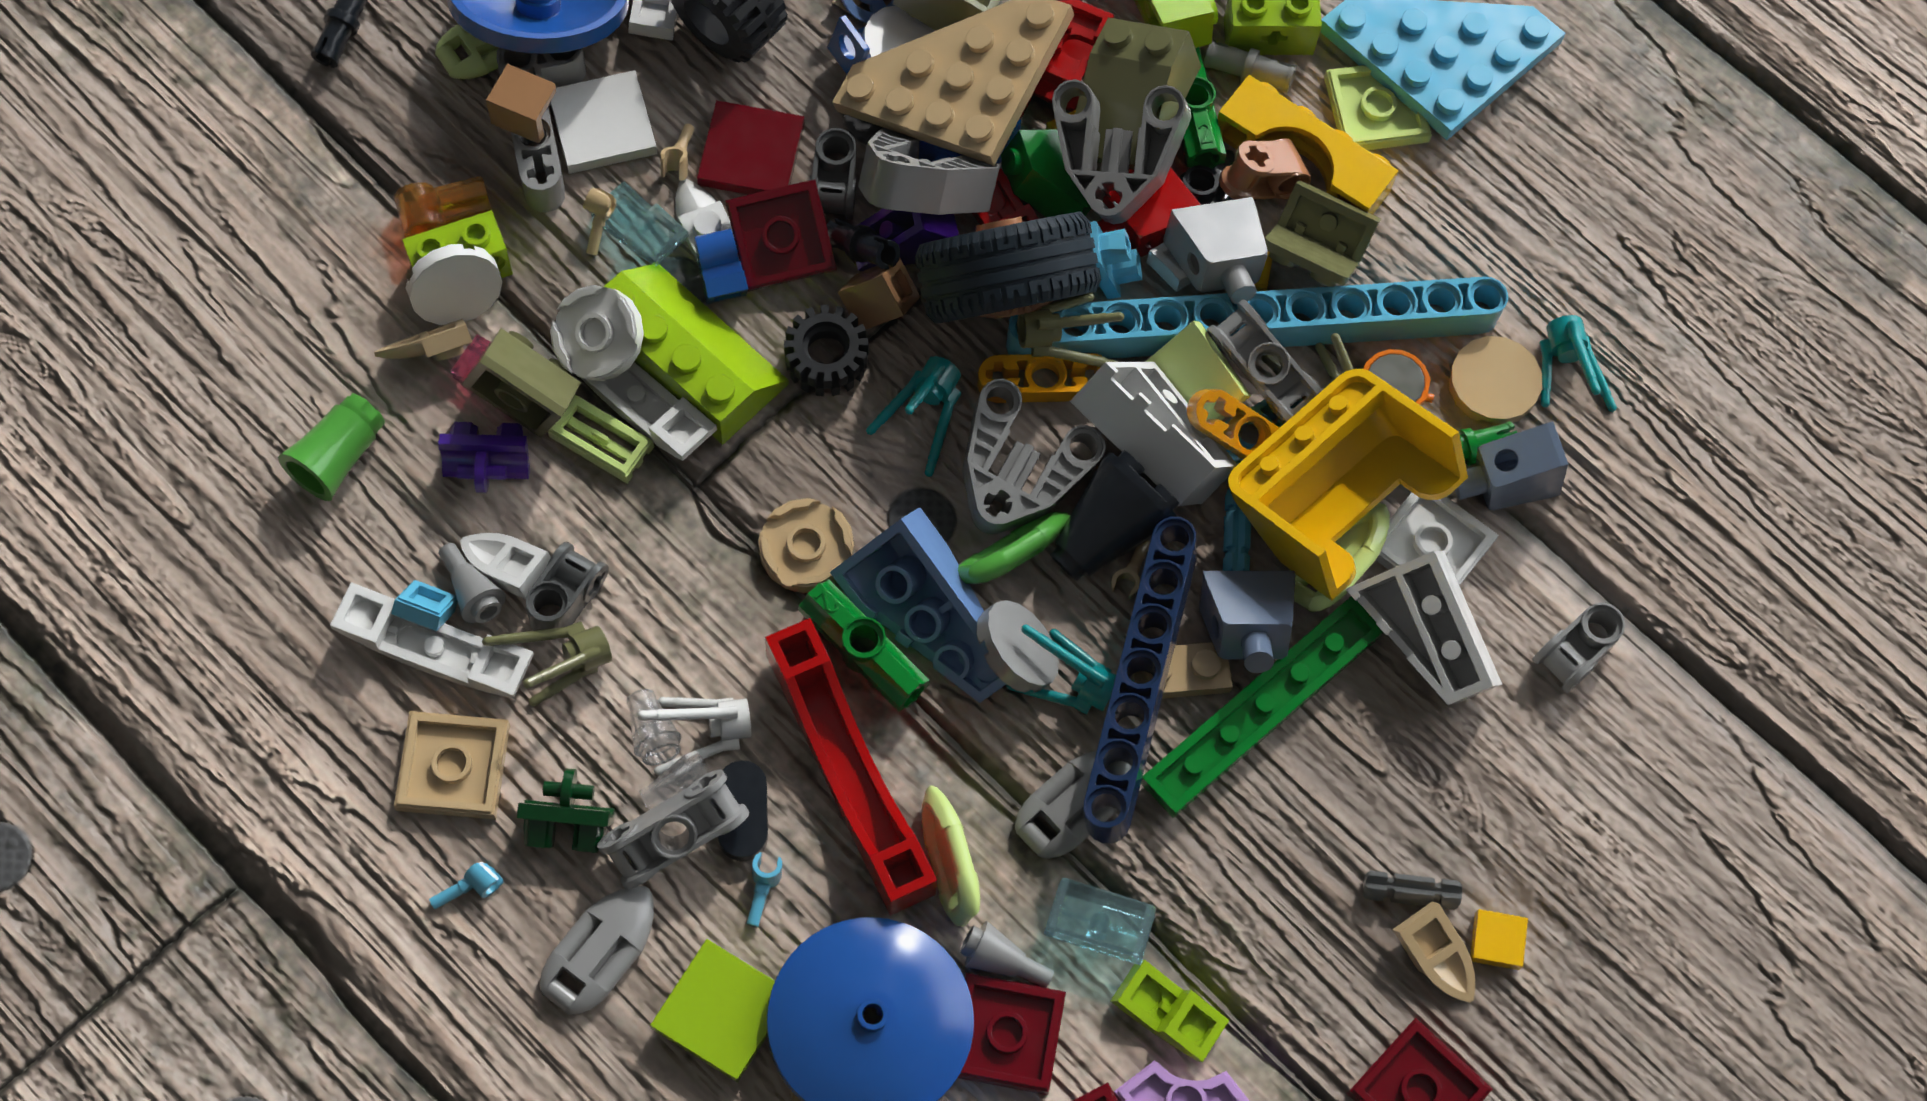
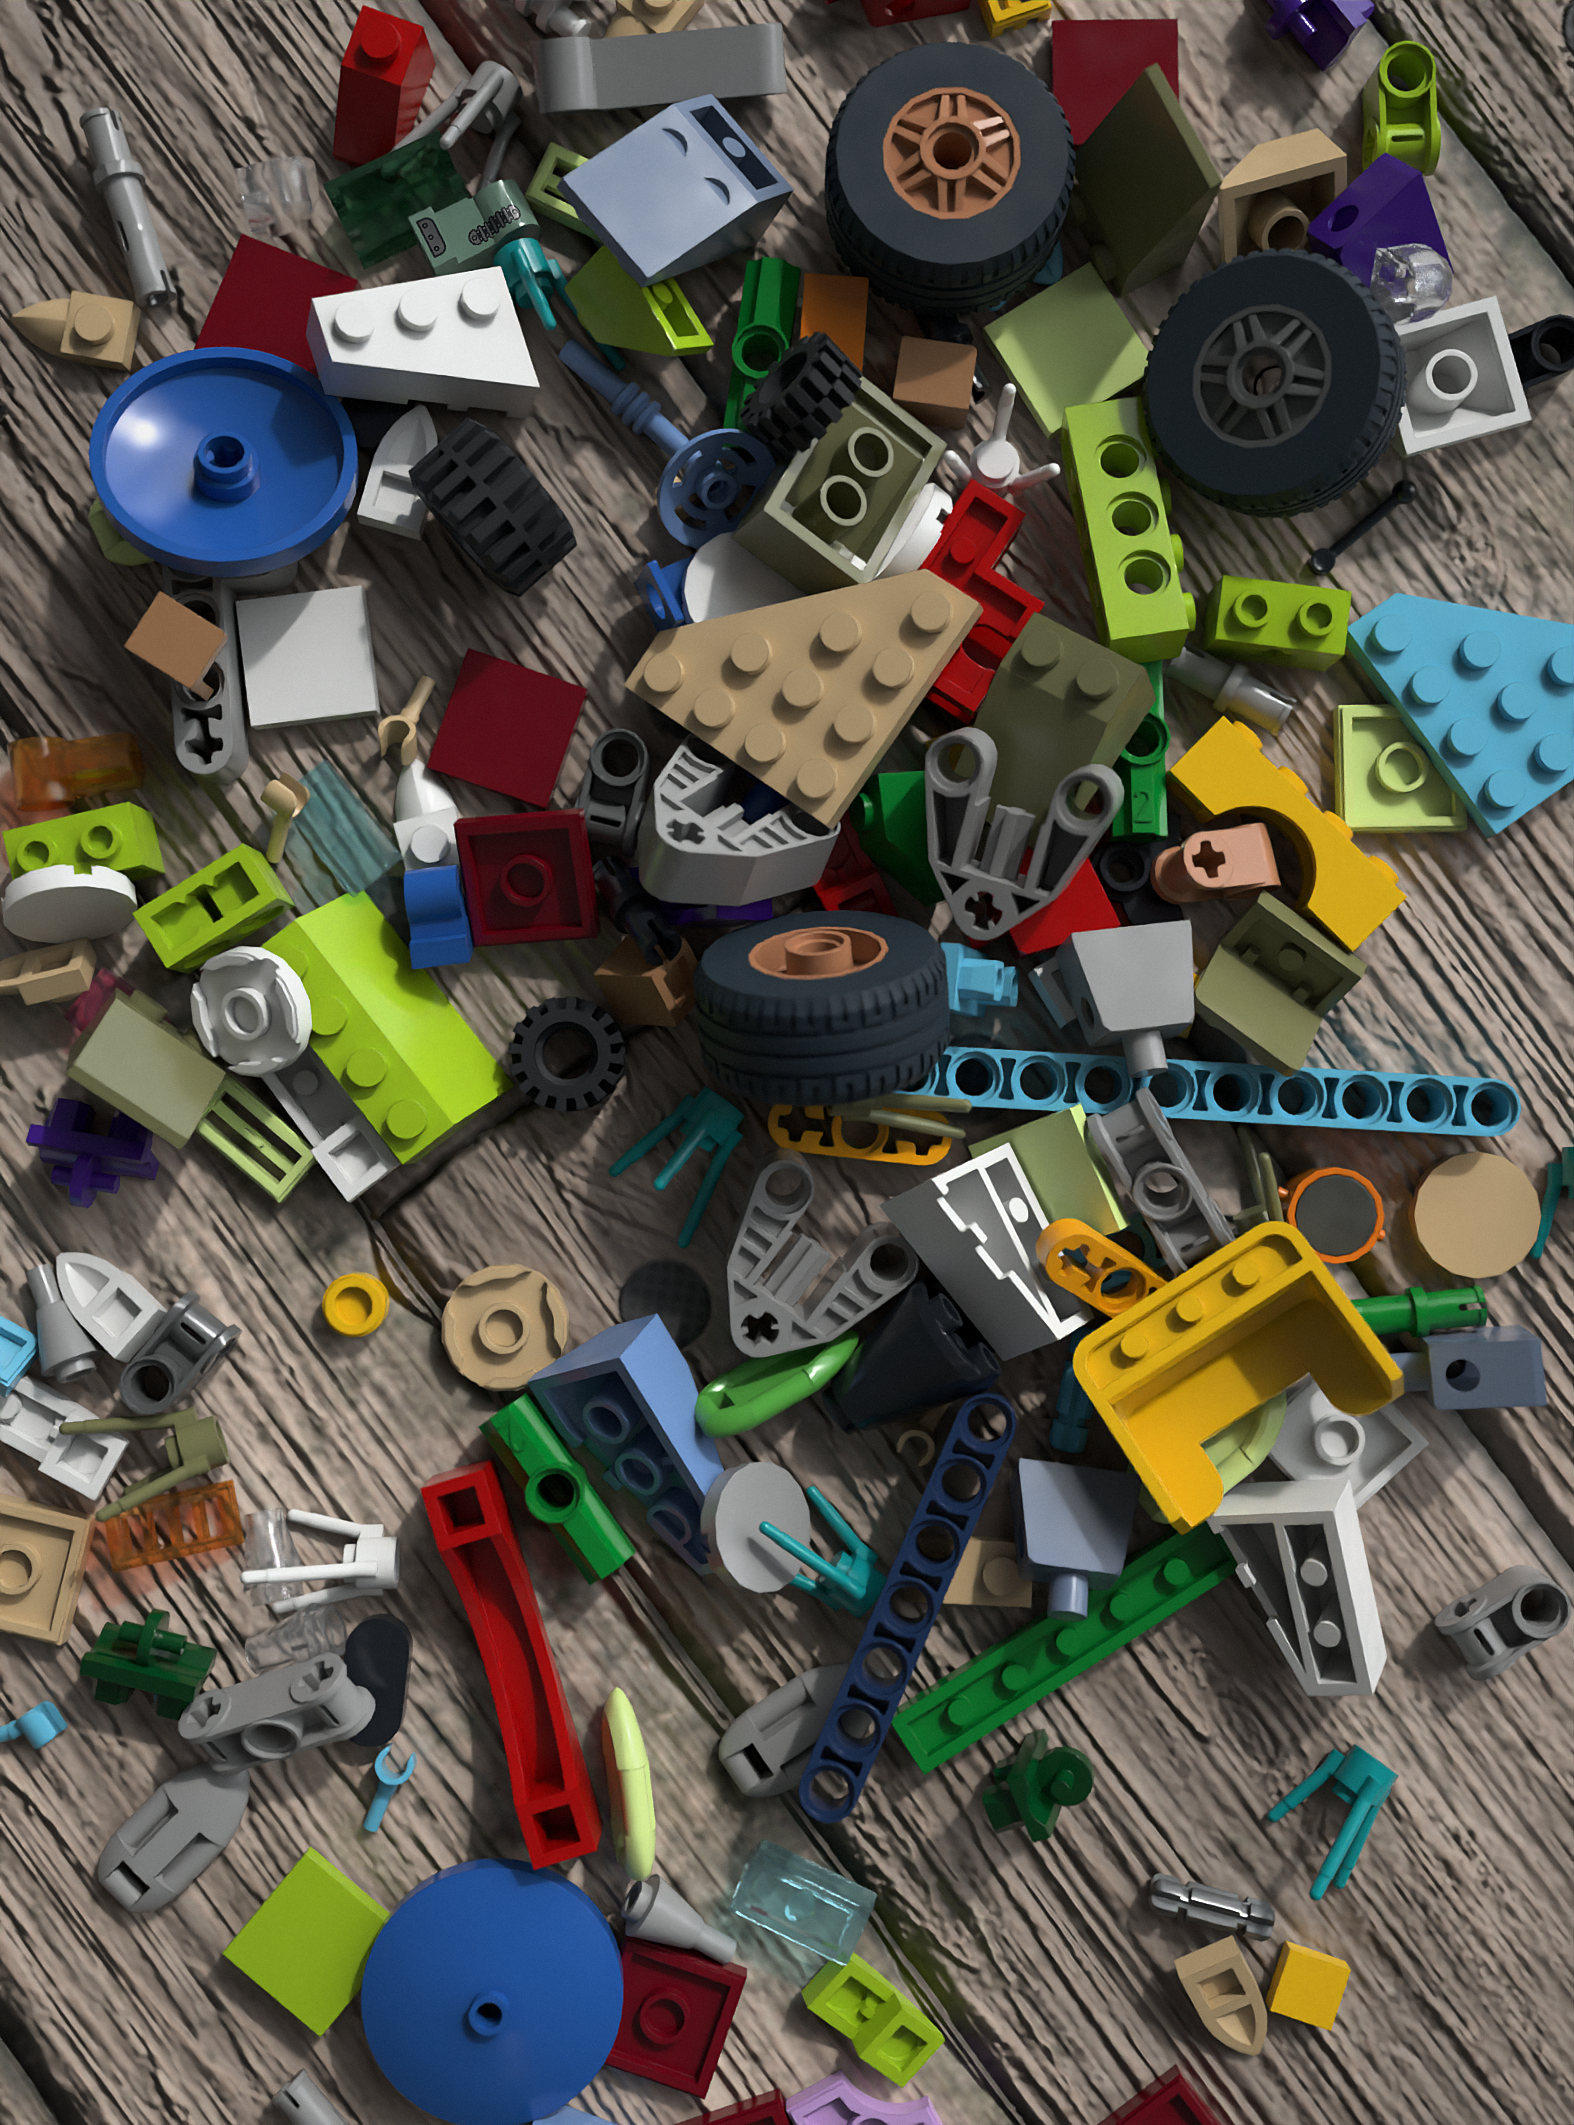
camera: 15 degrees right, 20 degrees up
none -> clear orange slope [103,1479,245,1573]
none -> lime brick [132,843,295,974]
none -> yellow tile [322,1272,390,1338]
none -> dark green hips [981,1728,1095,1843]
none -> teal plant [1267,1743,1399,1901]

